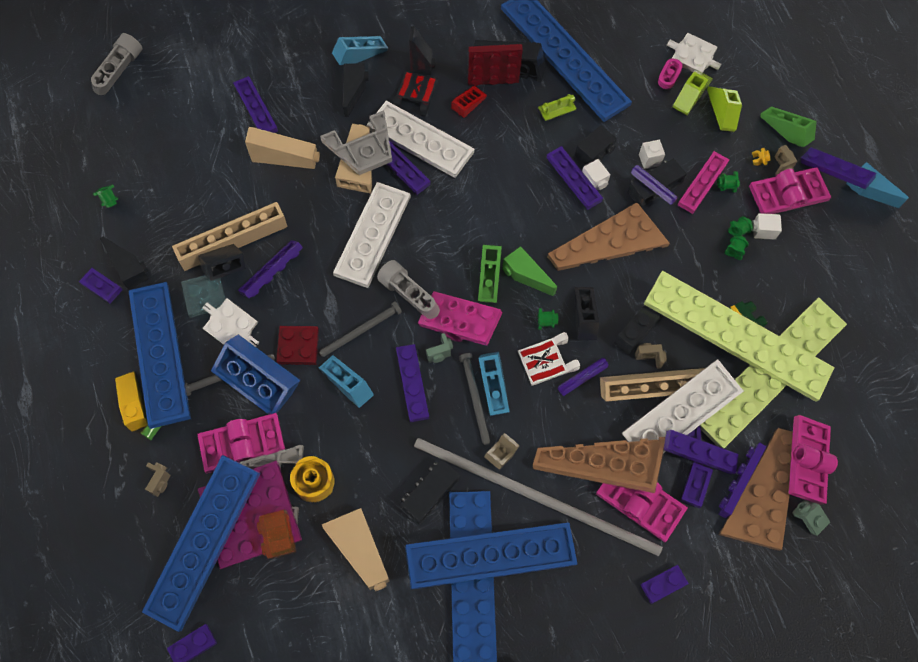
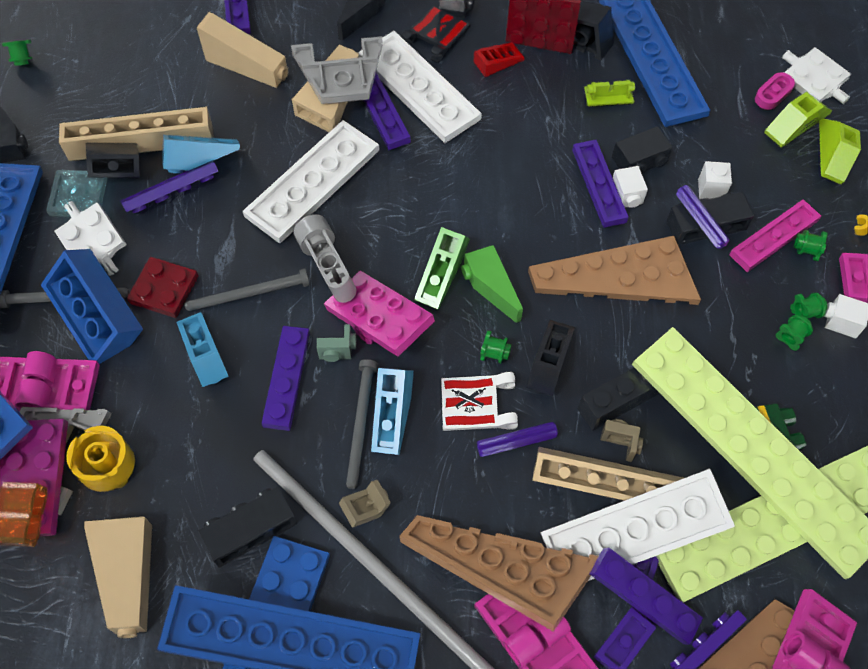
camera: 20 degrees right, 5 degrees down
none -> dark azure slope [162,135,240,173]

